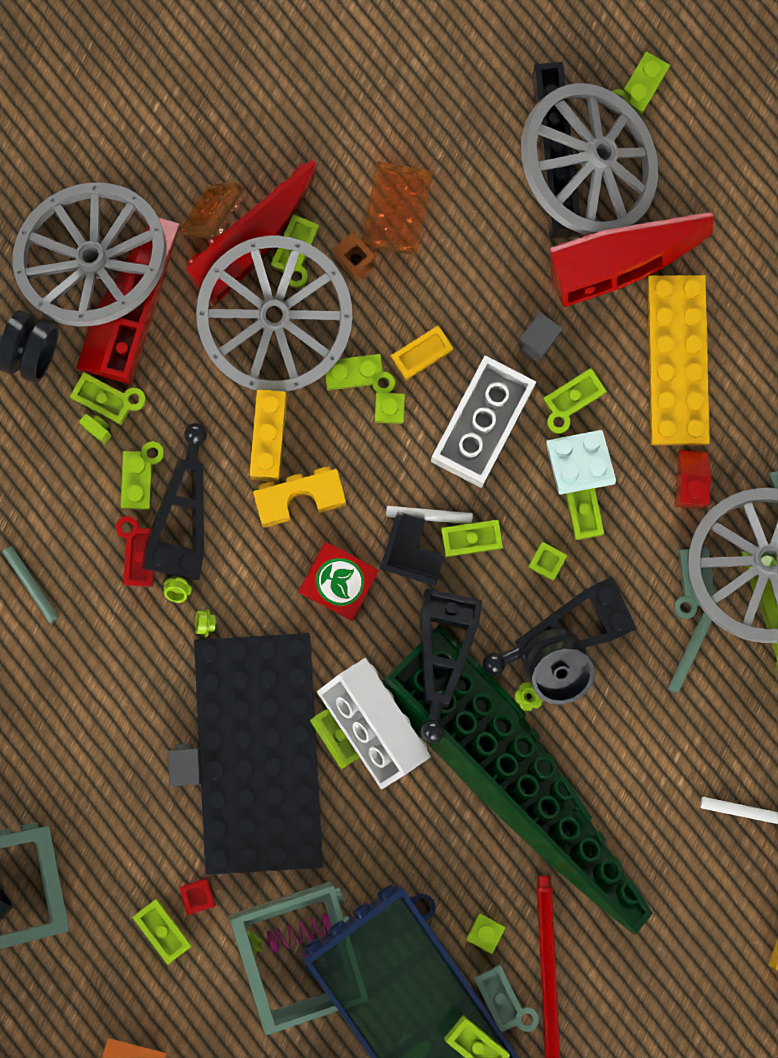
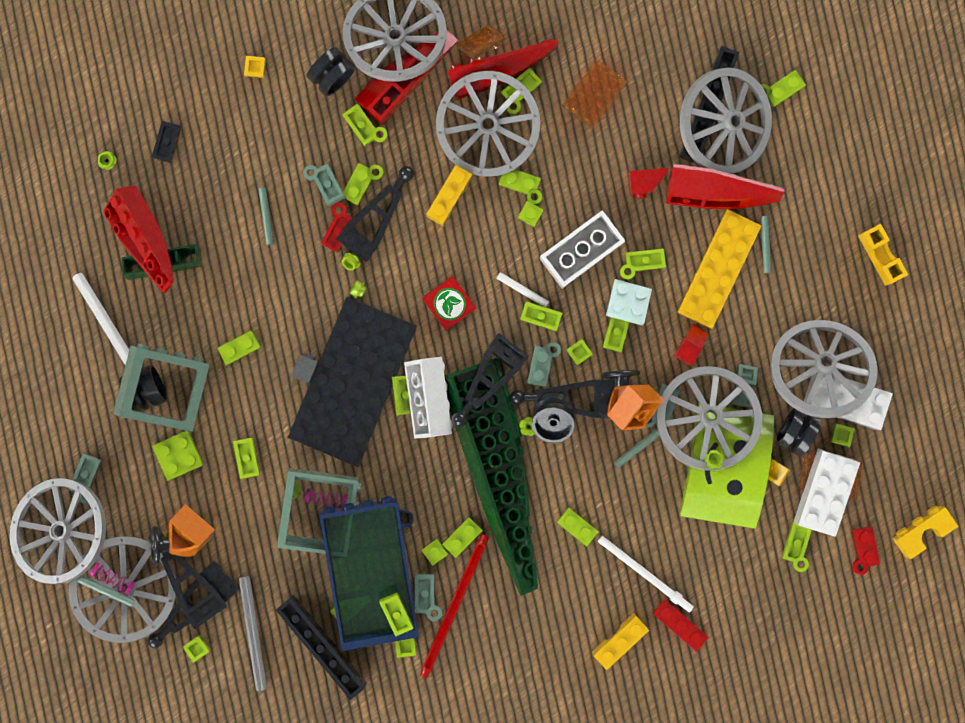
camera: 30 degrees right, 5 degrees up
lime plate [79,414,112,445] -> none
red tile [179,878,216,916] -> none
yellow arch [253,466,346,528] -> none
dark orange brick [332,231,376,280] -> none
black panel [380,511,445,586] -> none
yellow tile [391,325,454,381] -> none
dark grey brick [517,312,563,361] -> none
none -> lime plate [152,431,204,481]
none -> lime plate [217,331,261,365]
none -> sand green hinge [303,163,346,207]
none -> lime plate [442,517,483,558]
none -> sand green hinge [527,342,561,387]
none -> lime plate [557,507,599,547]
none -> orange piece [602,370,664,430]
none -> red slope [628,168,668,199]
none -> sand green bar [761,216,771,274]

